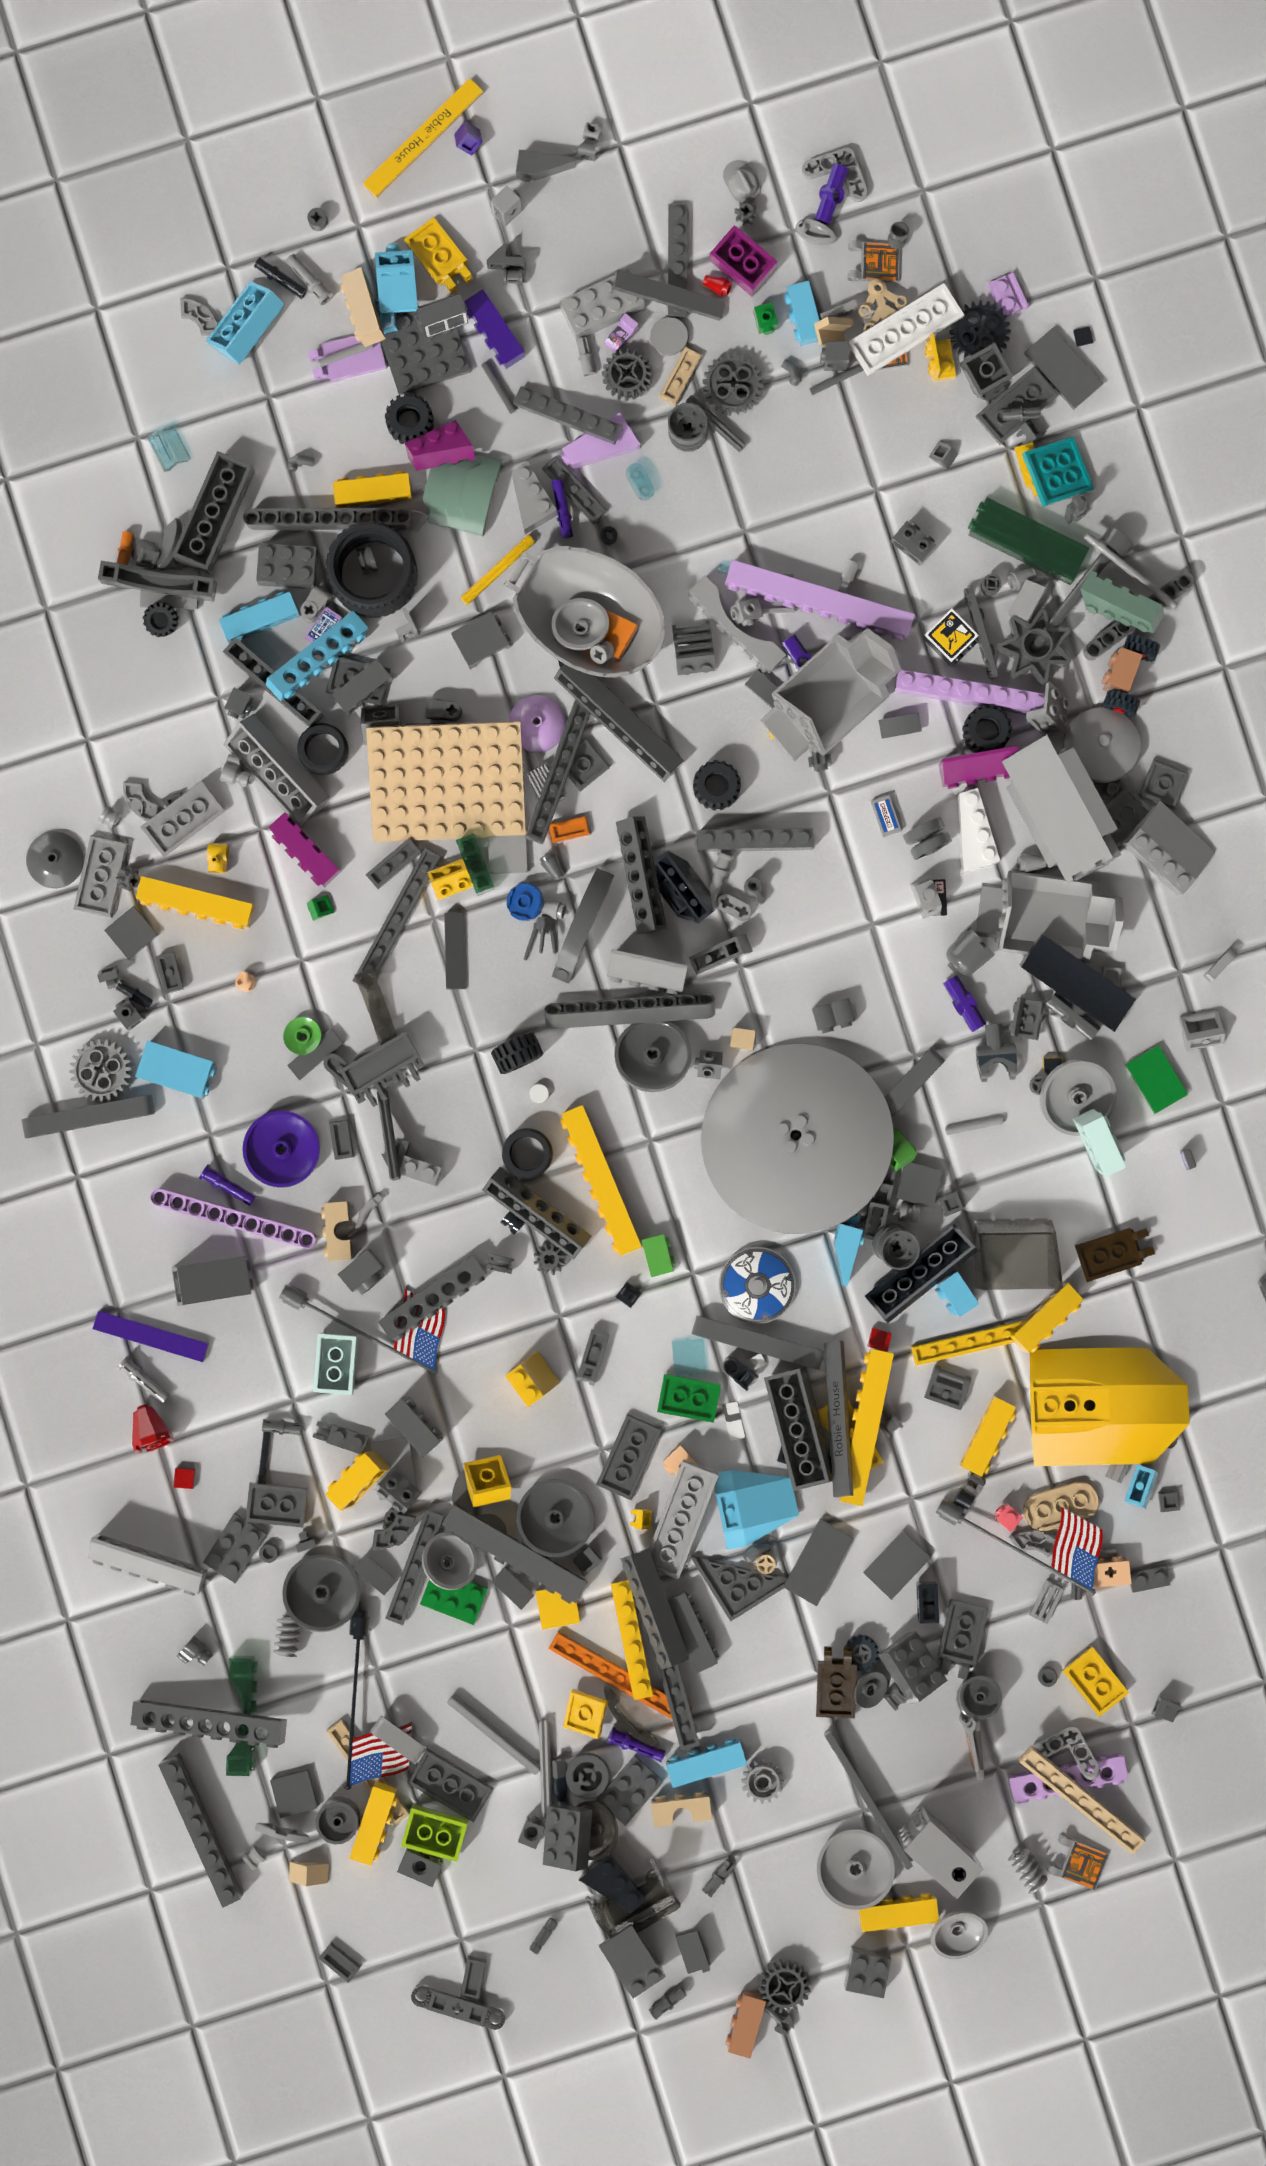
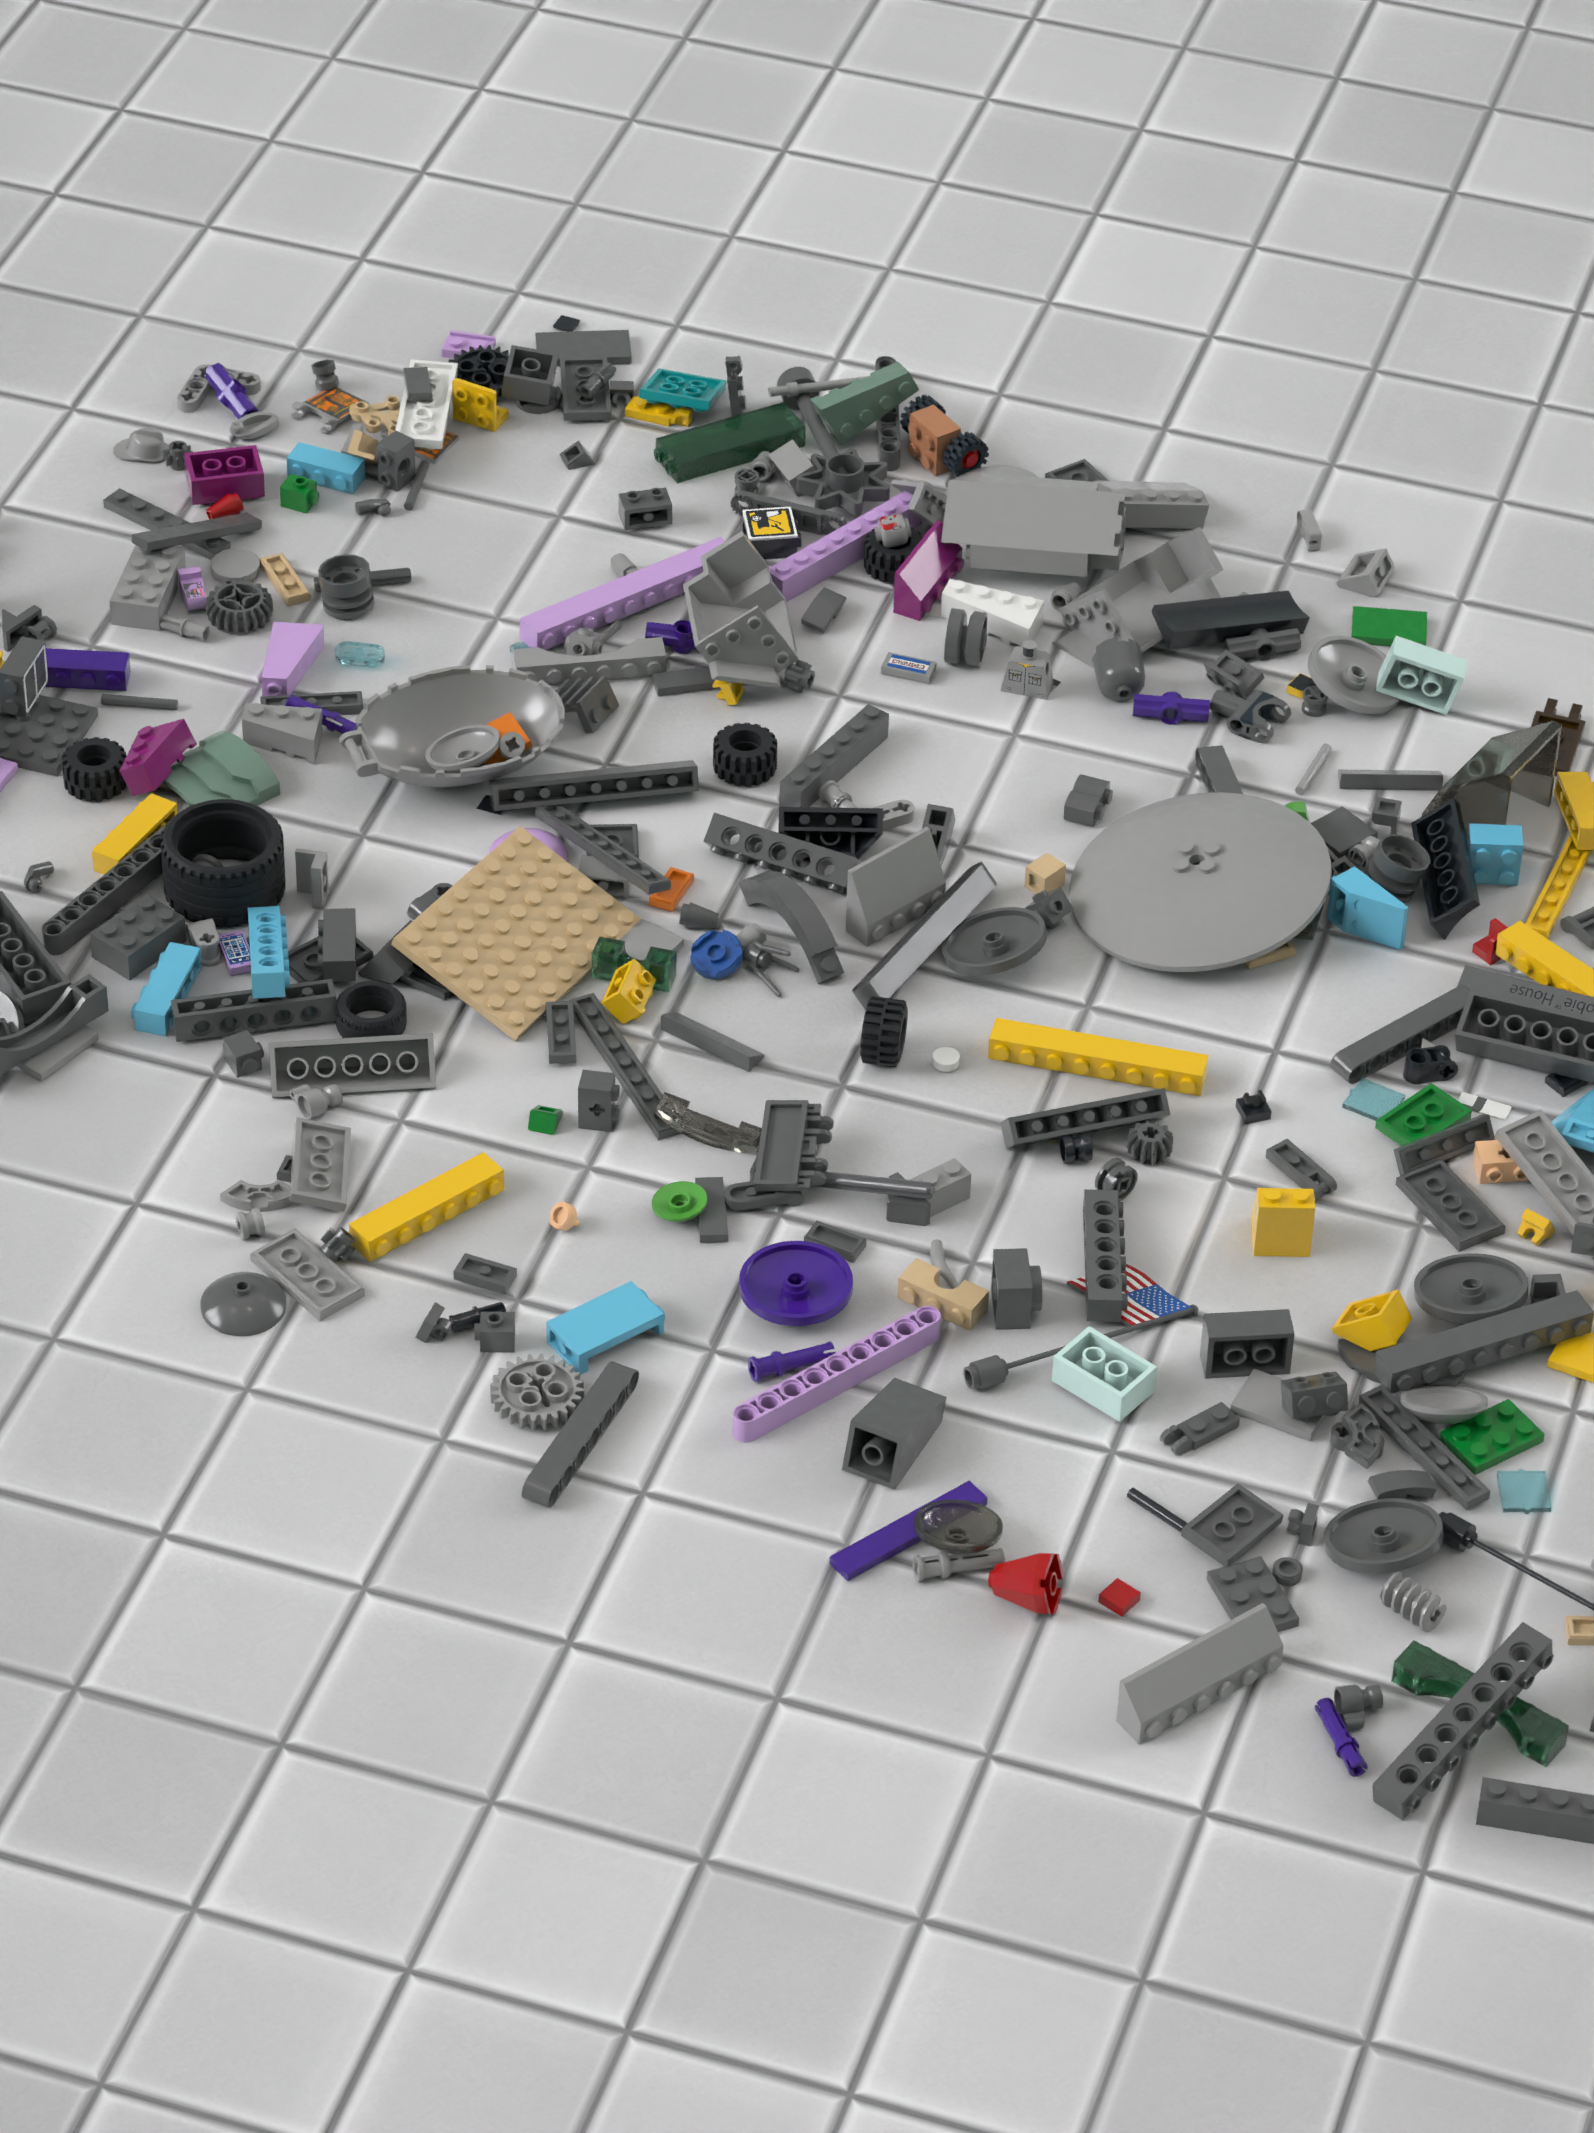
camera: 60 degrees left, 45 degrees down
dark grey tile [104,906,159,960] -> none
black tyre [143,602,179,637] -> none
yellow piece [207,843,229,873] -> none
dark grey pin [262,1419,302,1436] -> none
magenta wedge [268,812,341,888] -> none
yellow brick [325,1451,390,1511] -> none
dark grey panel [451,611,511,670] -> none
yellow axle [461,535,535,605] -> none
dark grey slope [491,1568,534,1610] -> none
black tyre [502,1128,553,1179] -> none
dark grey plate [513,386,623,445] -> none
bright green brick [642,1234,676,1277] -> none
dark grey gear [702,353,764,416] -> none
dish [719,1247,796,1324] -> none
dark grey piece [744,877,765,905] -> none
dark grey tile [1180,1149,1196,1170] -> none
none -> dark grey tile [403,367,432,401]
none -> dark grey brick [578,1070,620,1132]
none -> light grey head [874,513,911,548]
none -> clear smoke dish [914,1500,1003,1555]
none -> dark purple pin [1314,1698,1368,1777]
none -> dark grey slope [1338,769,1443,790]
none -> dark grey tile [1394,1114,1495,1176]
none -> clear light blue piece [1497,1469,1552,1514]

